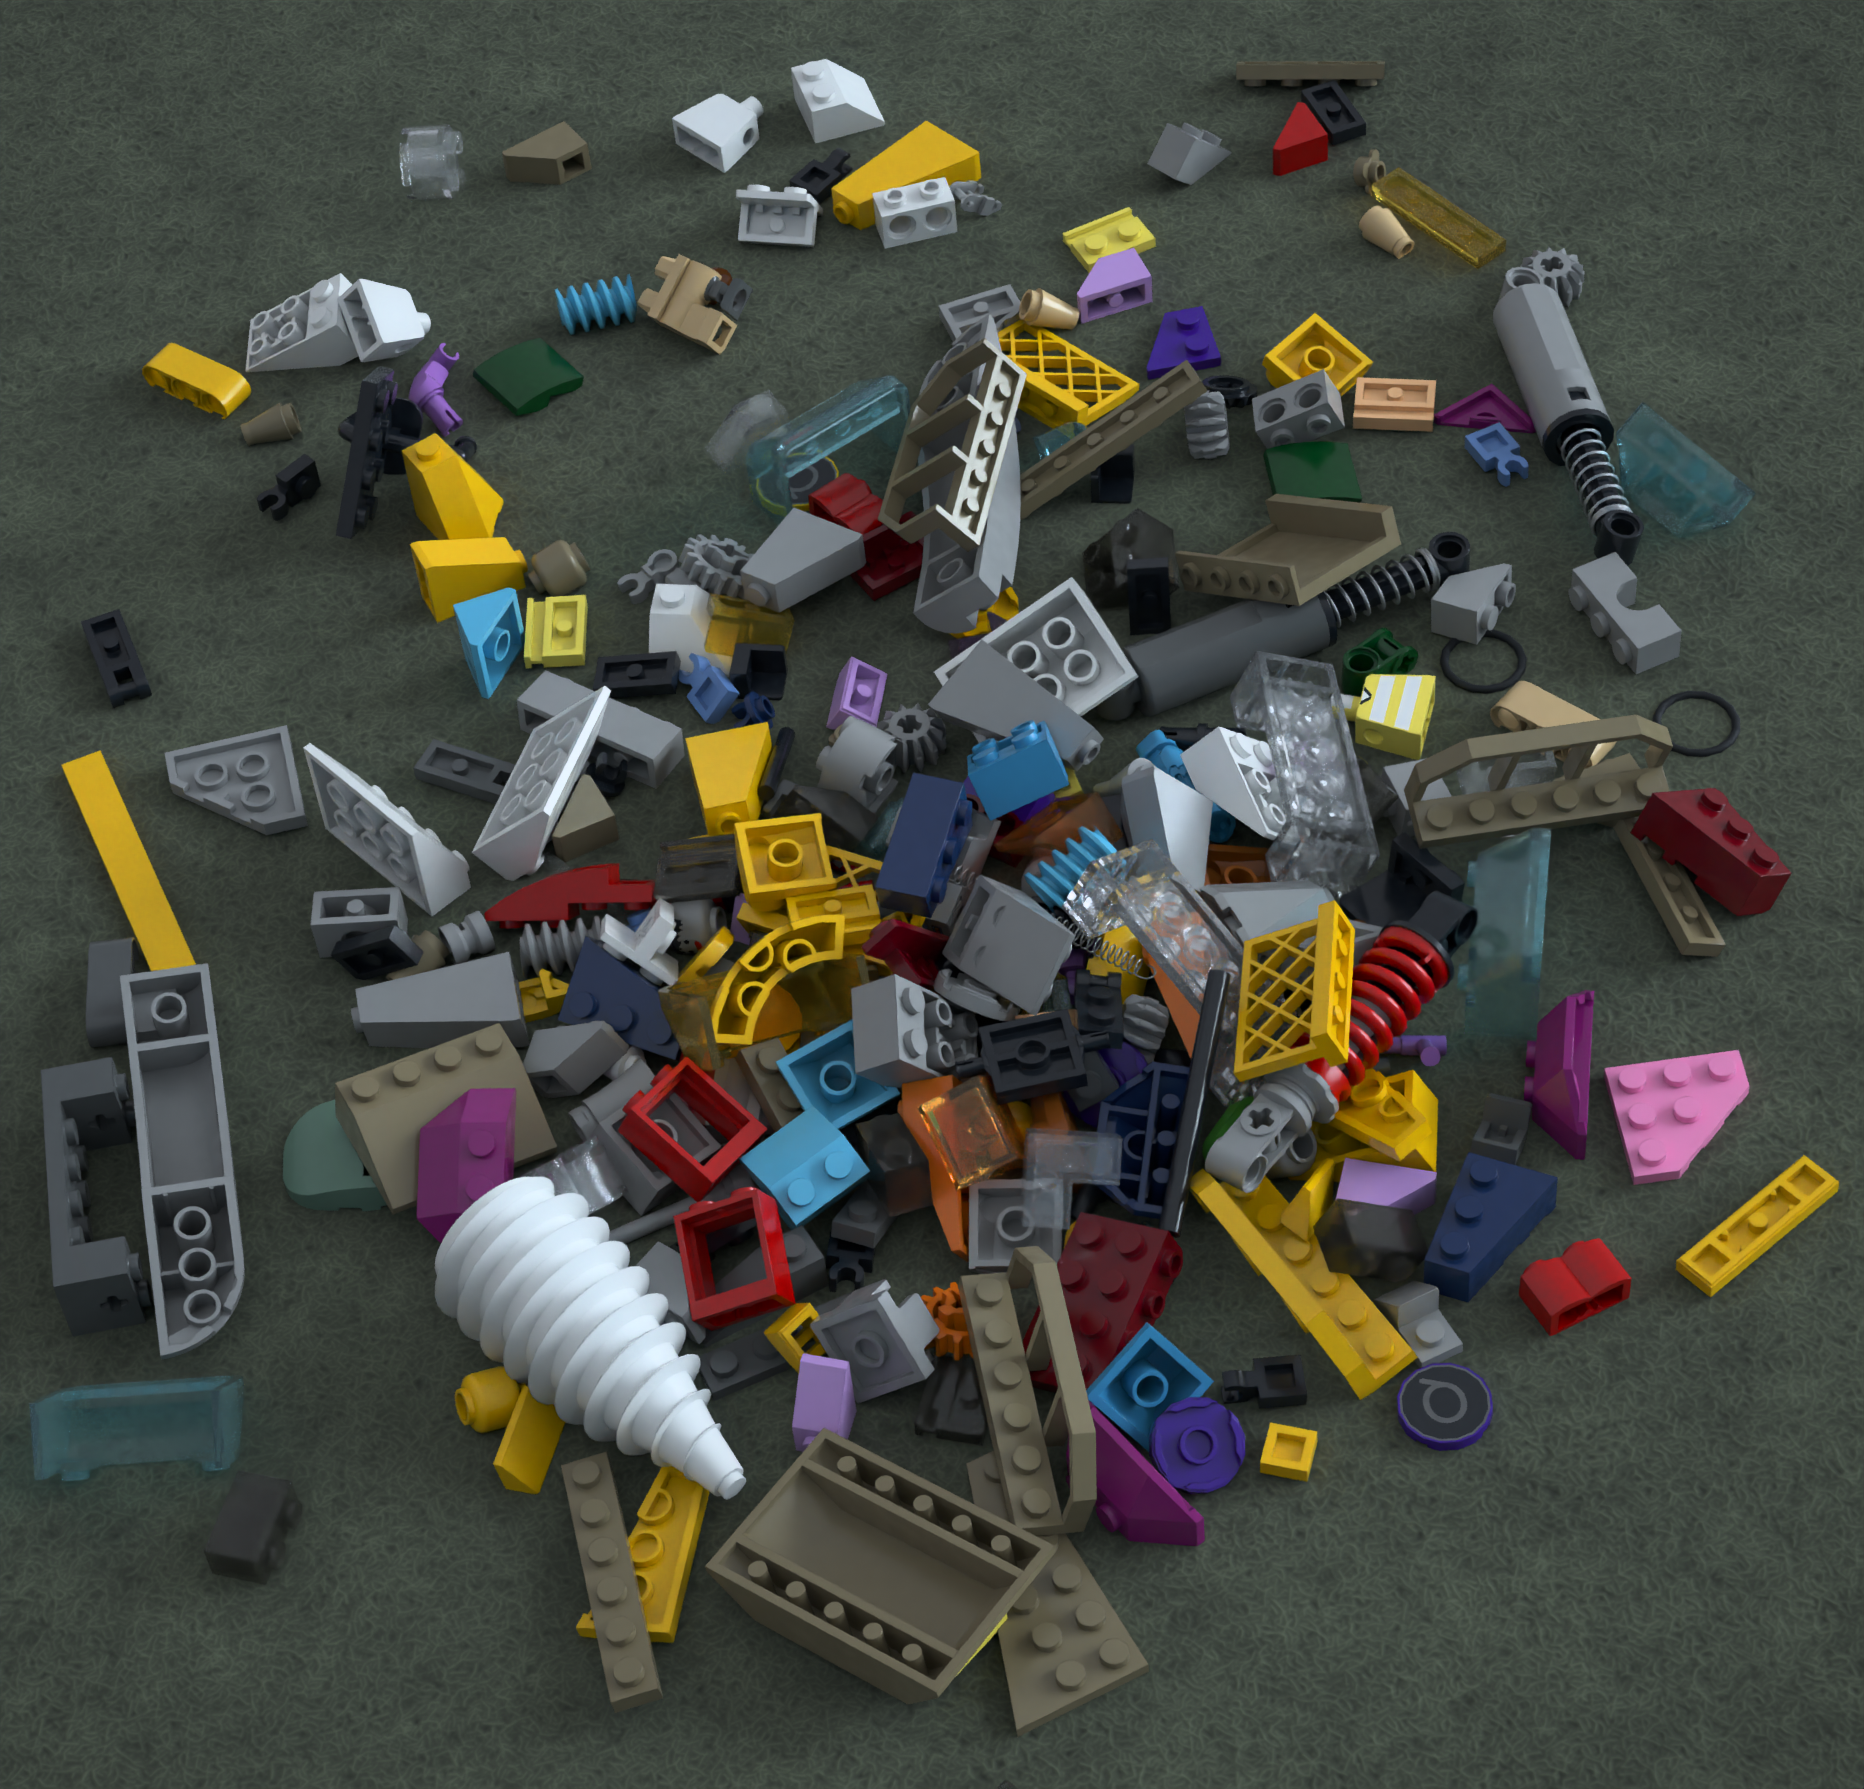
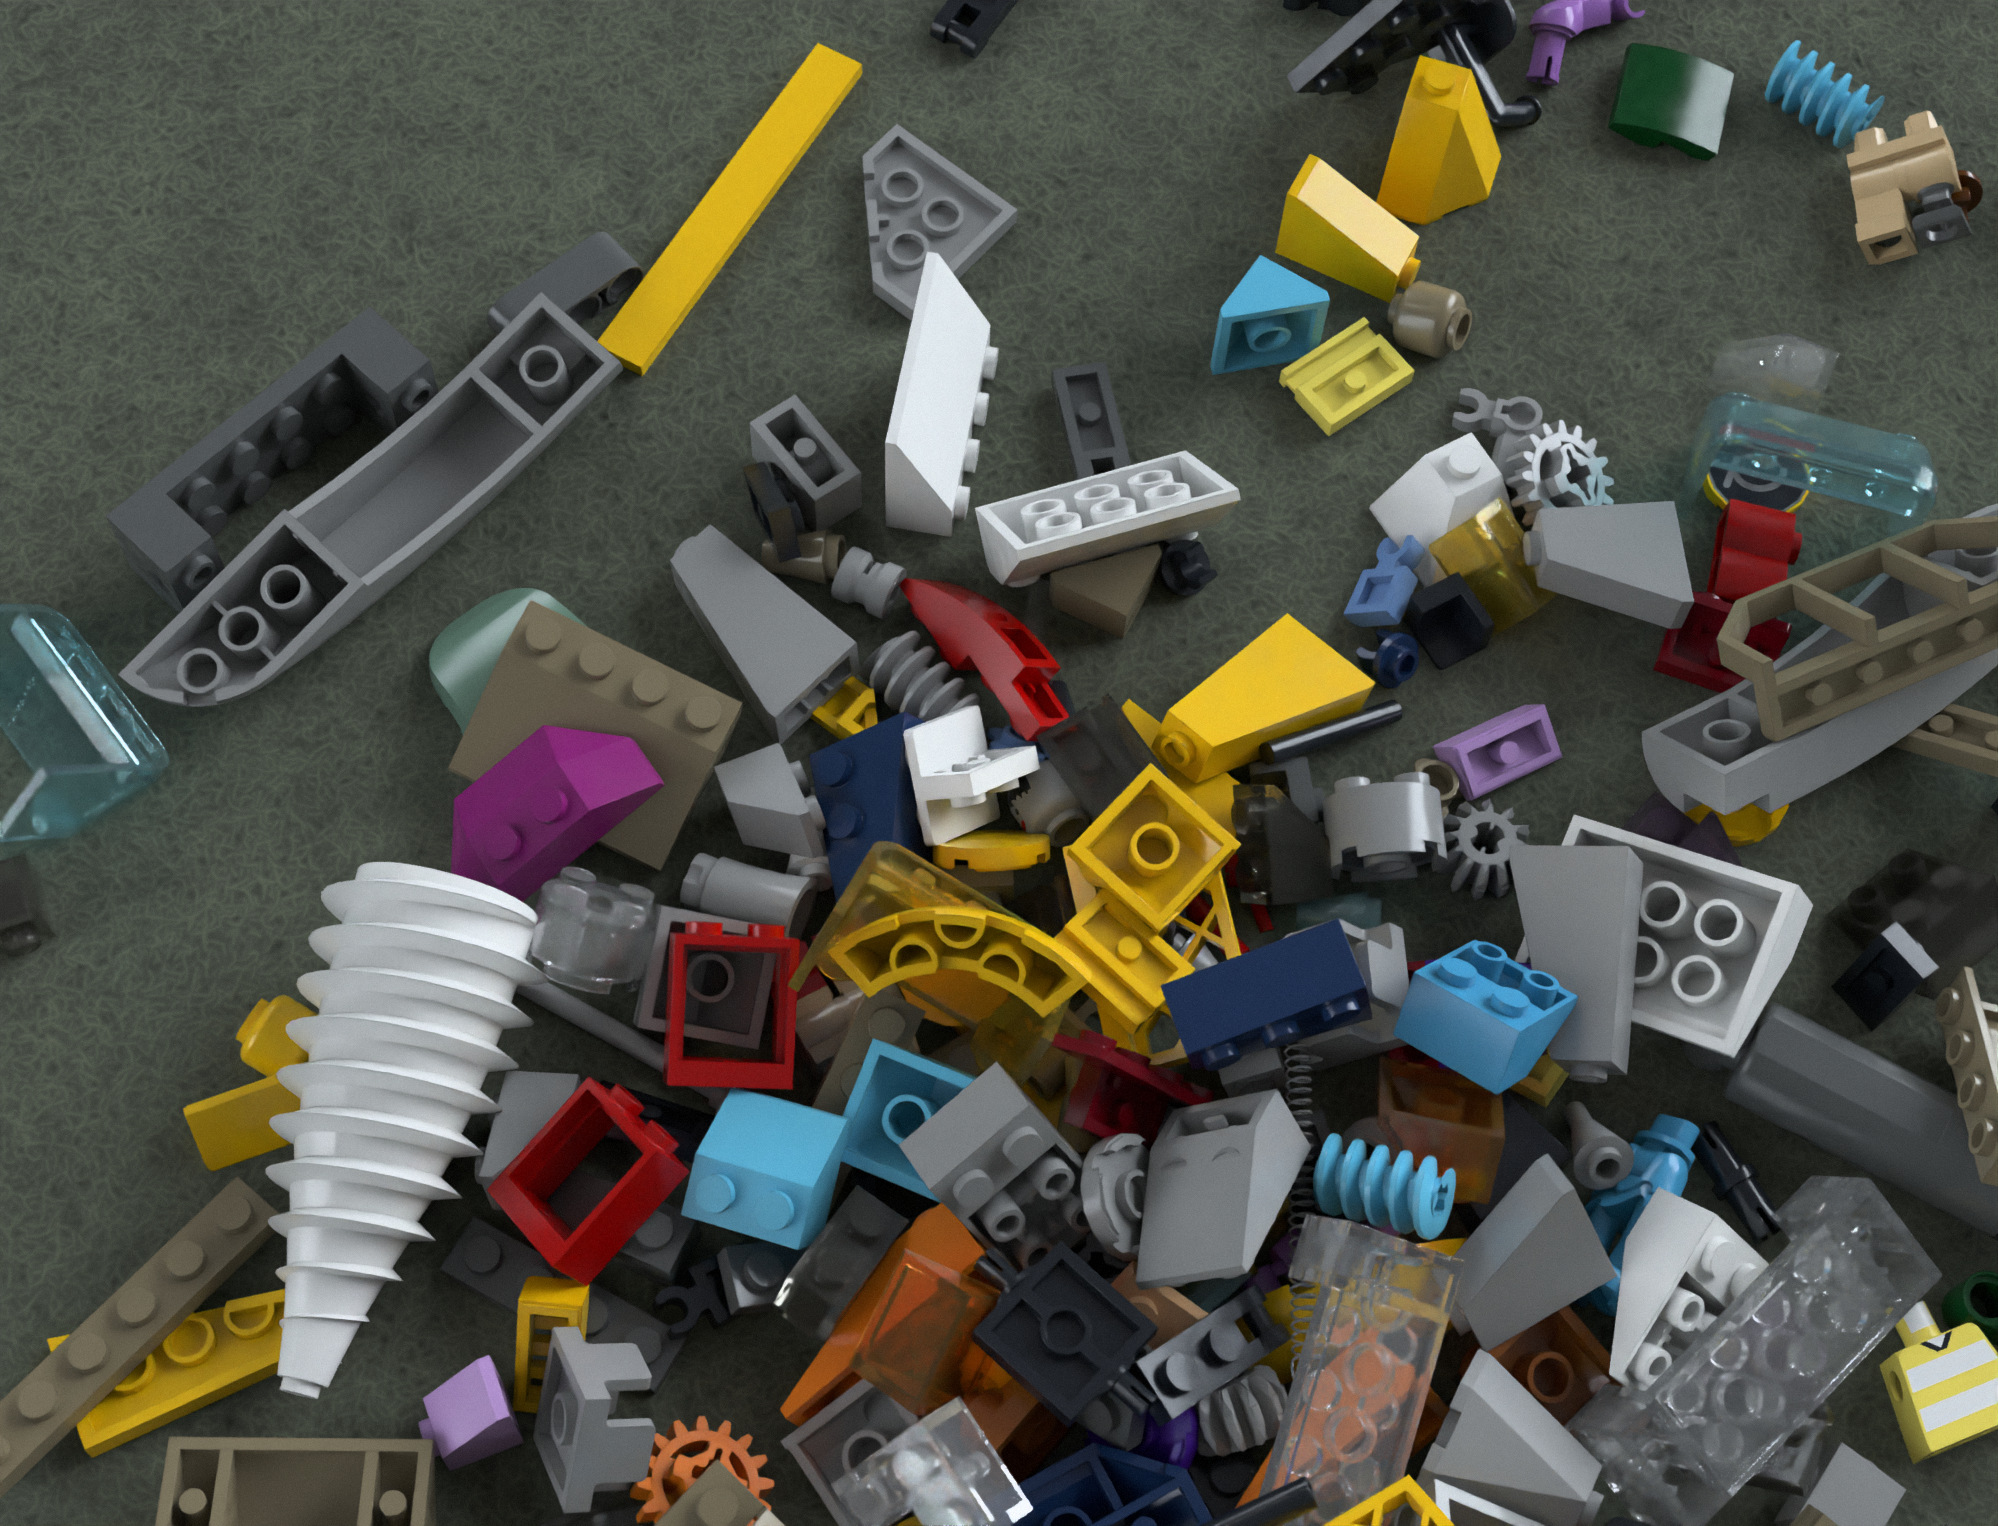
camera: 45 degrees right, 15 degrees up
light grey brick [517,670,685,789] -> none
black plate [592,651,681,698] -> none

